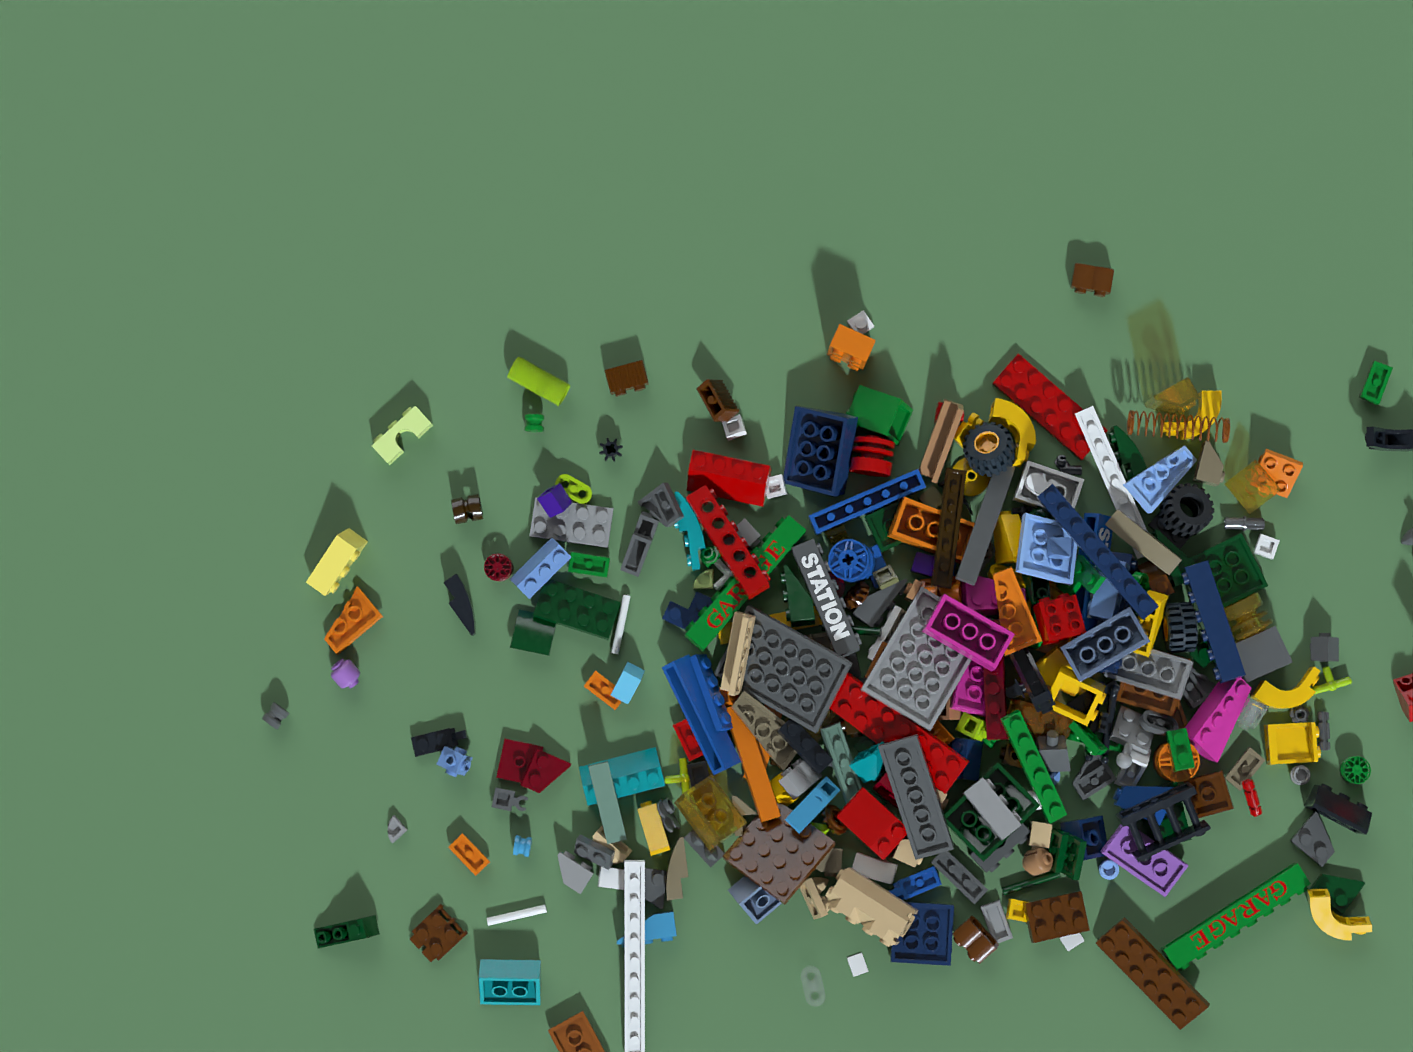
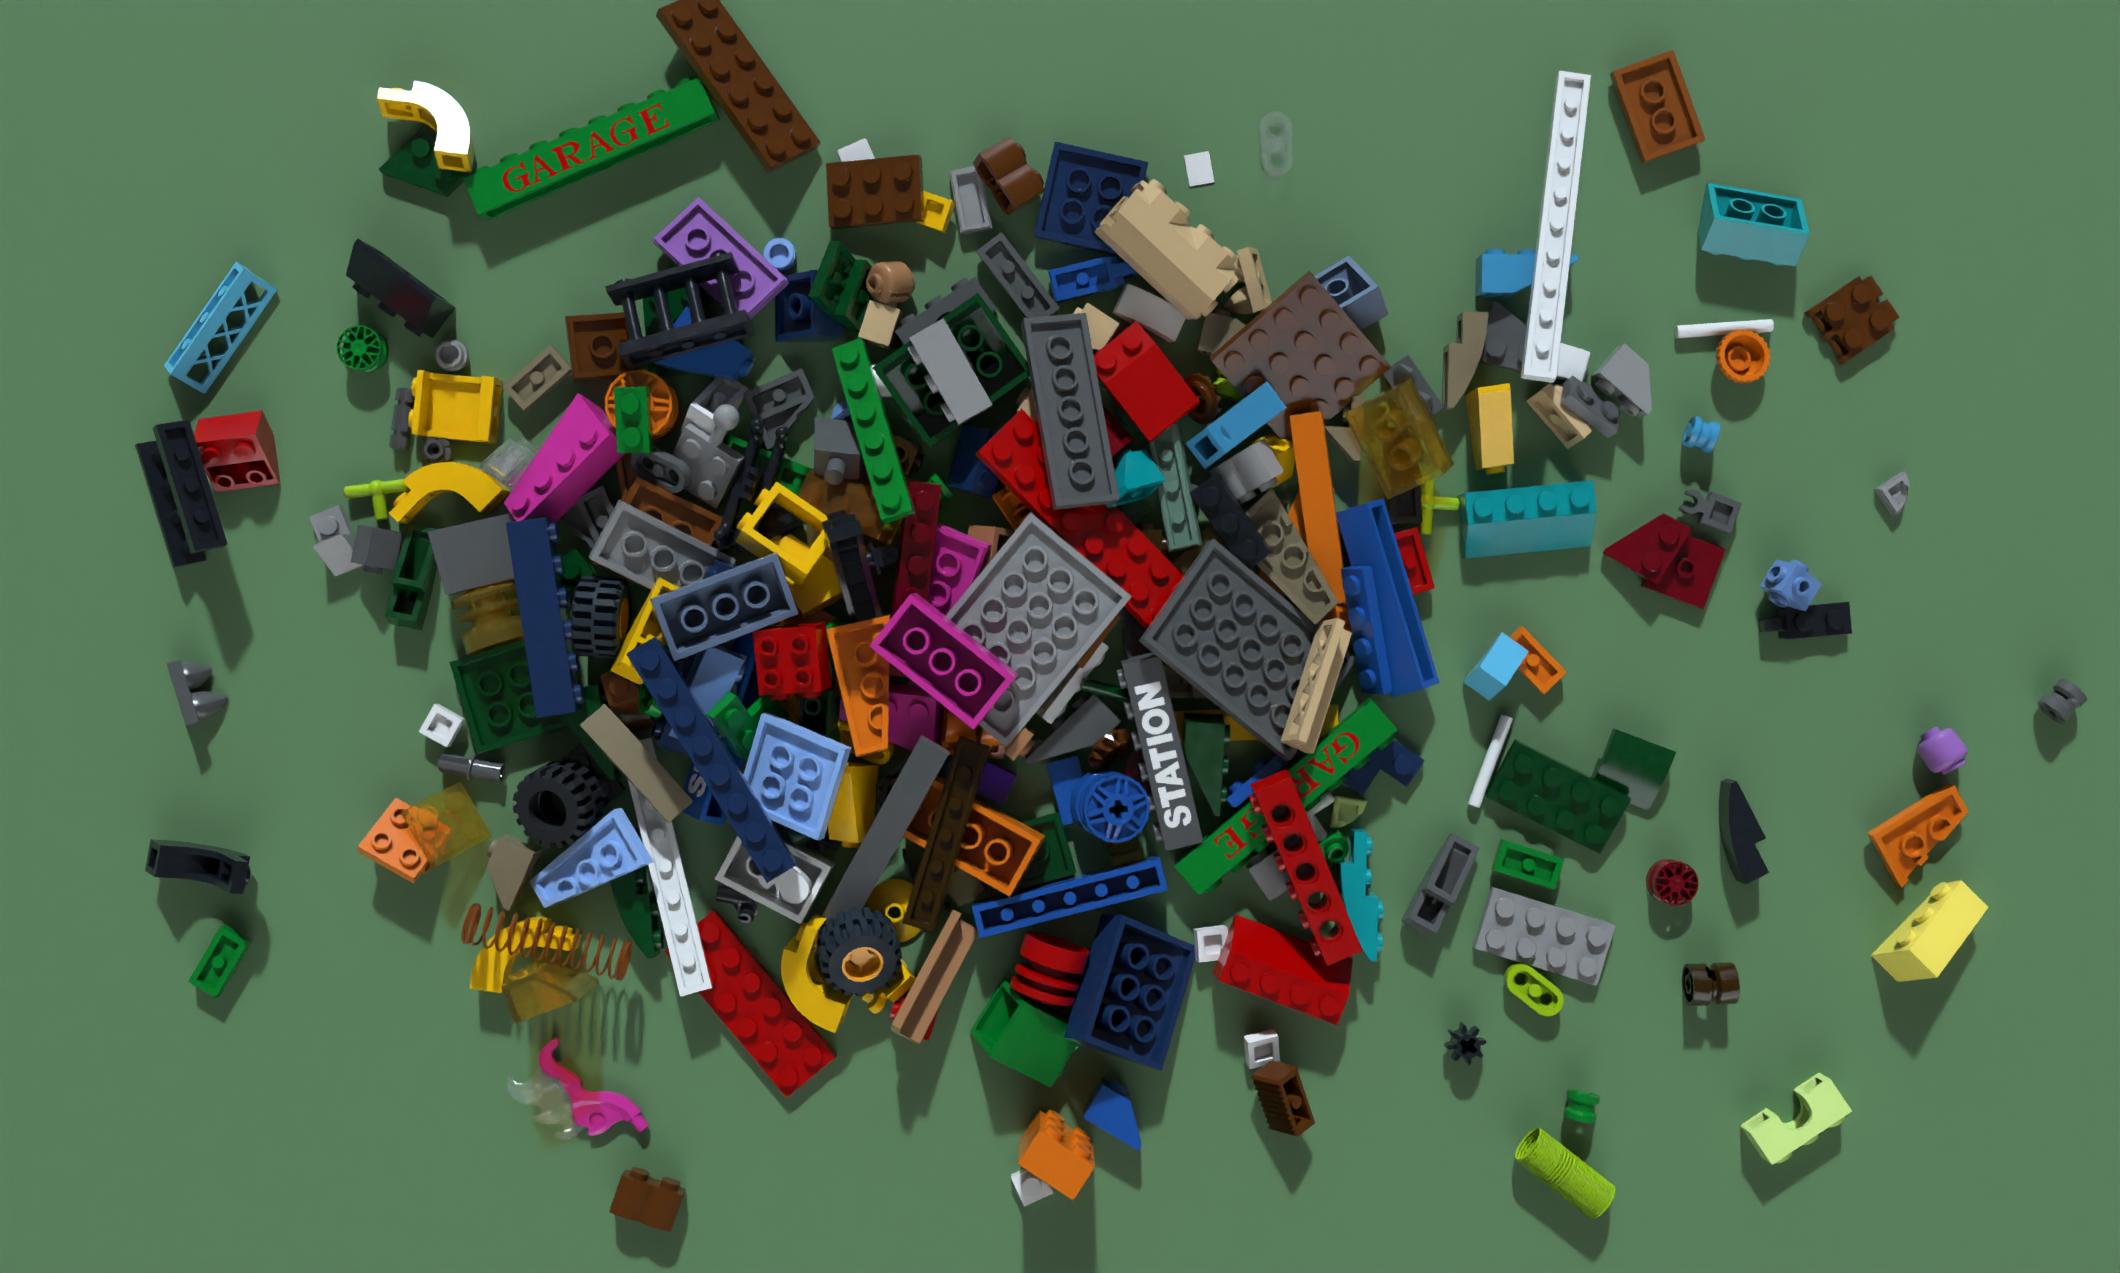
camera: 165 degrees left, 5 degrees up
dark green slope [314,915,380,948] -> none
orange plate [448,833,490,876] -> none
medium blue brick [510,538,571,599] -> none
dark purple panel [537,483,572,518] -> none
sand green tile [588,761,627,844] -> none
reddish brown brick [604,360,649,397] -> none
dark grey wing [638,483,684,527] -> none
dark grey plate [657,798,680,832] -> none
olive tile [872,565,899,590] -> none
lime brick [956,712,987,742] -> none
dark green bar [1001,871,1061,895] -> none
medium blue slope [1047,537,1072,560] -> none
green plate [1068,721,1108,756] -> none
red axle [1242,779,1262,817] -> none
dark grey wing [1290,811,1335,867] -> none
none -> light grey slope [309,505,363,576]
none -> dark green slope [384,523,438,630]
none -> piece [507,1038,649,1139]
none -> blue slope [1083,1078,1142,1151]
none -> blue hinge [1226,750,1300,808]
none -> orange hat [1715,329,1771,384]

